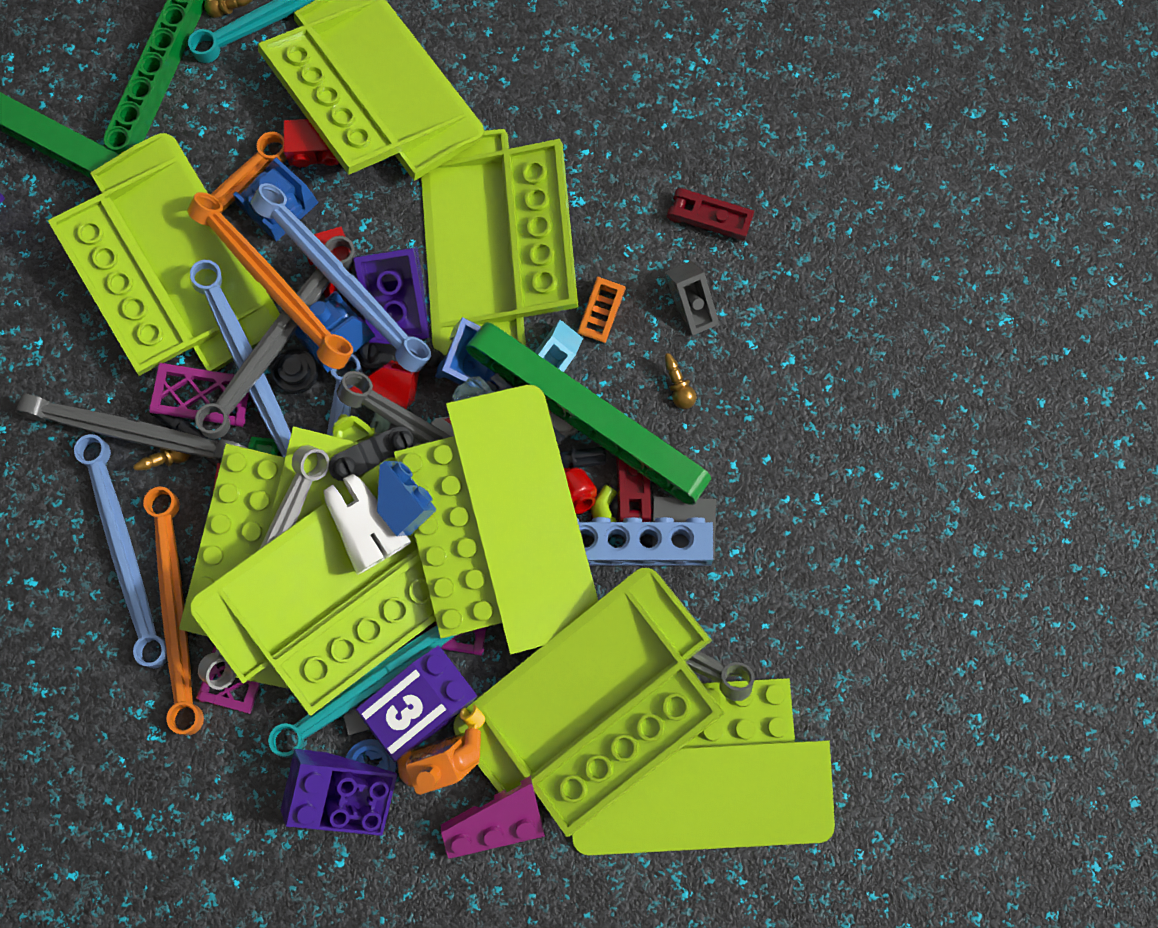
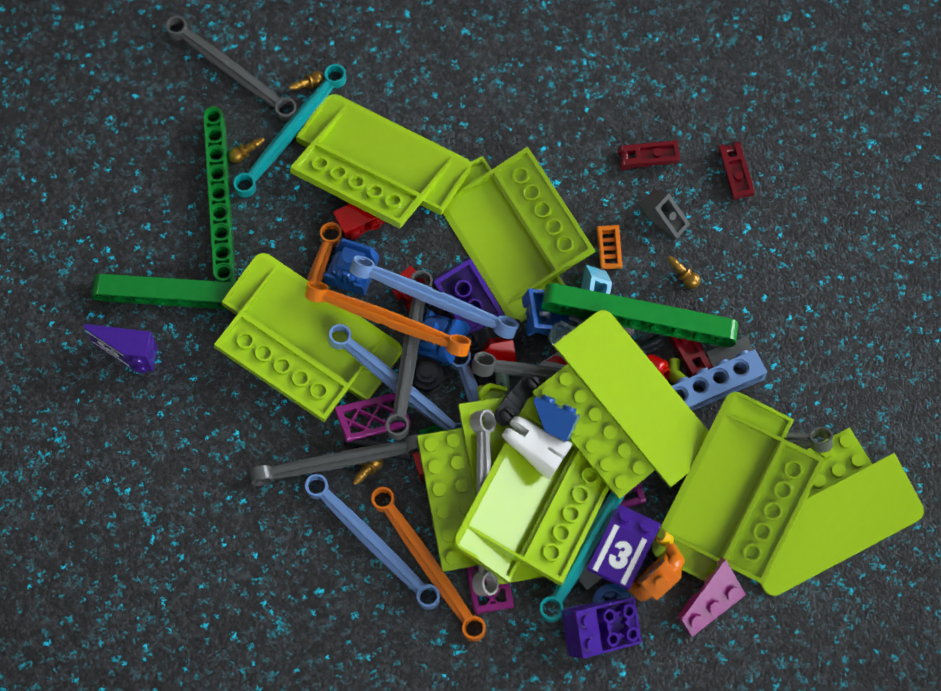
camera: 25 degrees left, 5 degrees down
none -> dark red plate [718,141,755,200]

